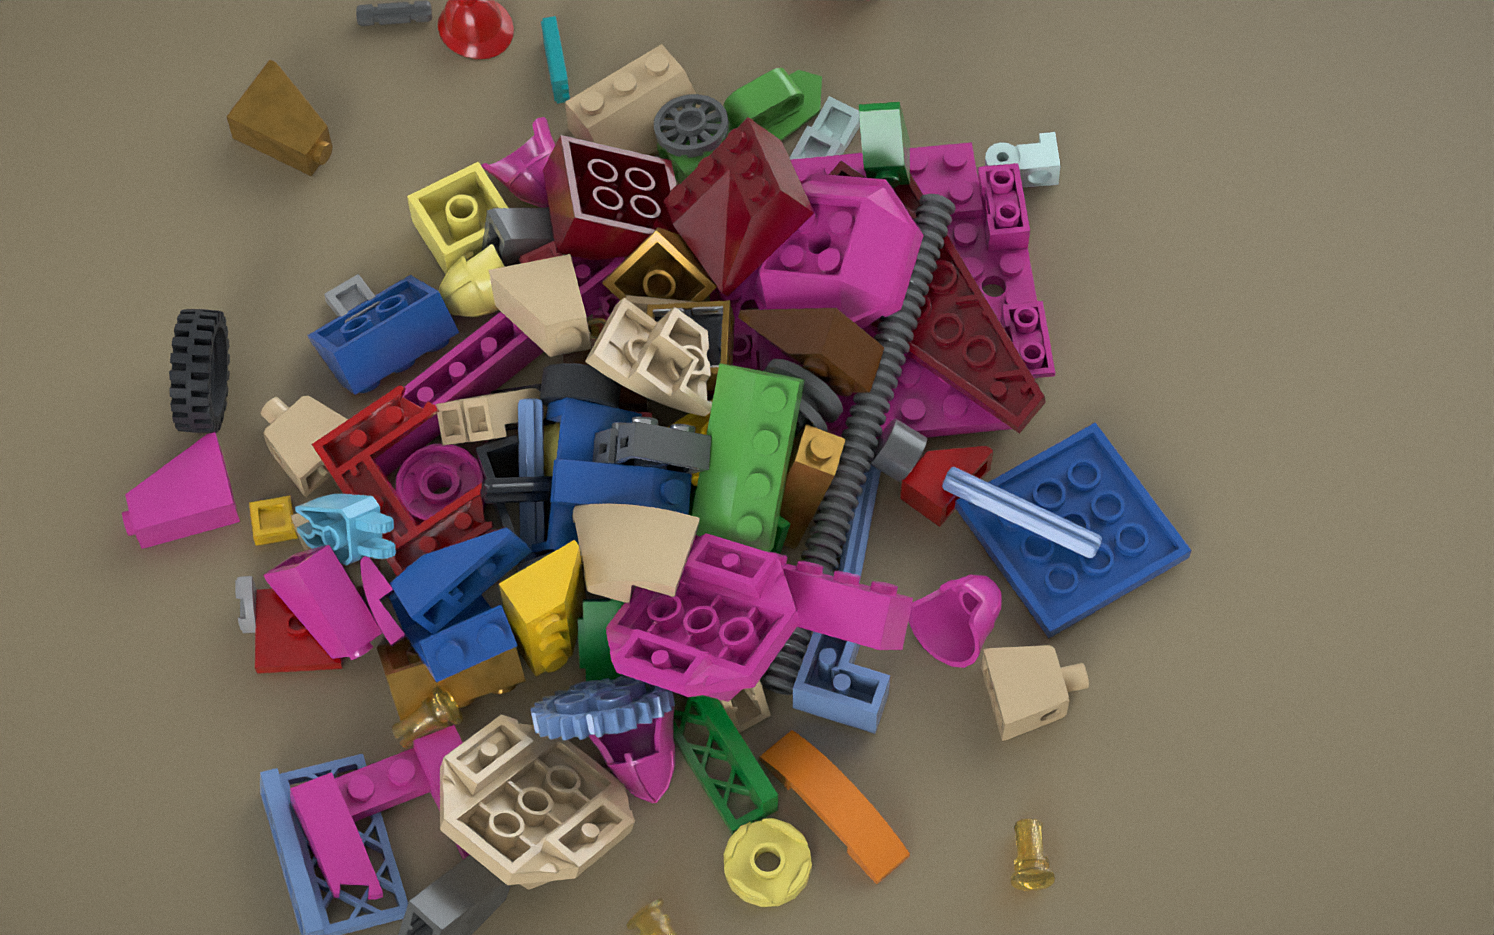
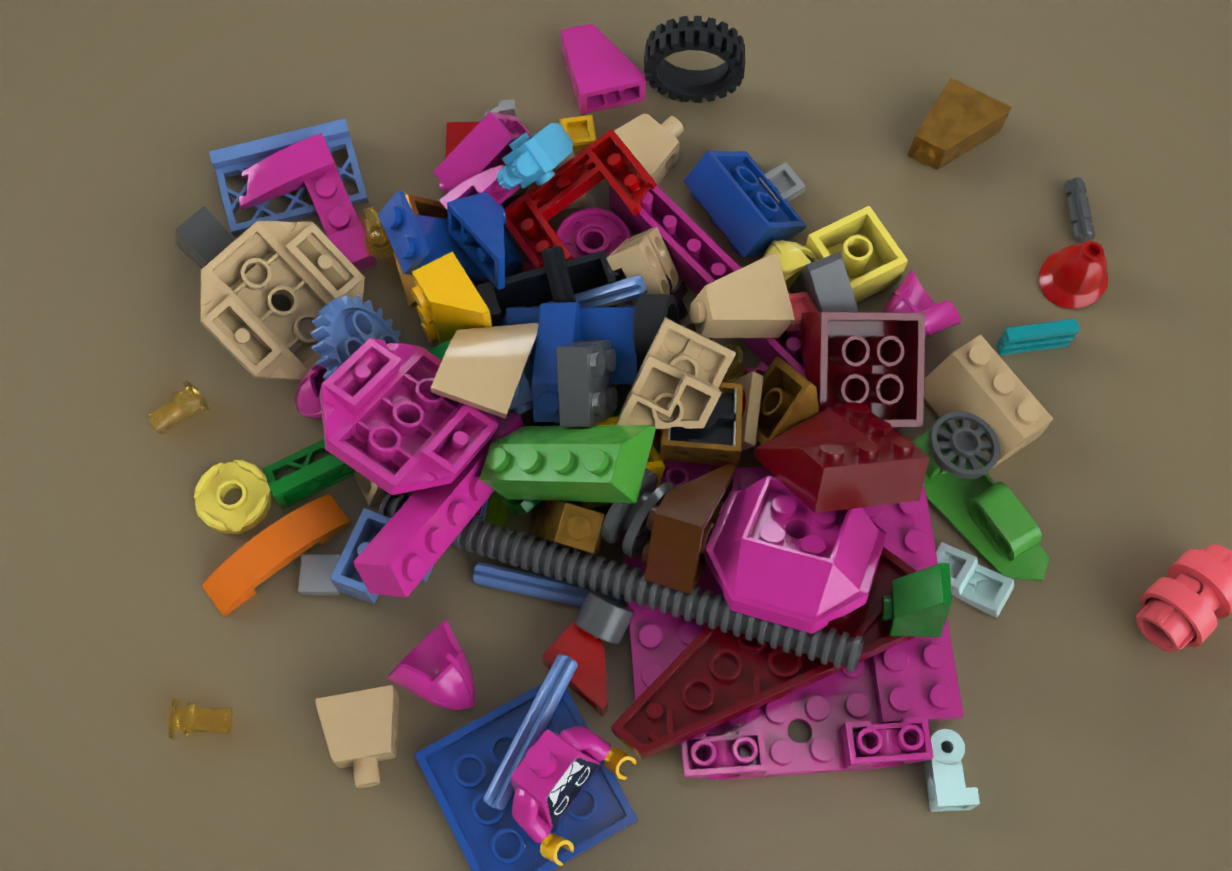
camera: 90 degrees right, 5 degrees up
none -> light grey tile [298,554,341,596]
none -> dark pink torso [510,726,636,866]

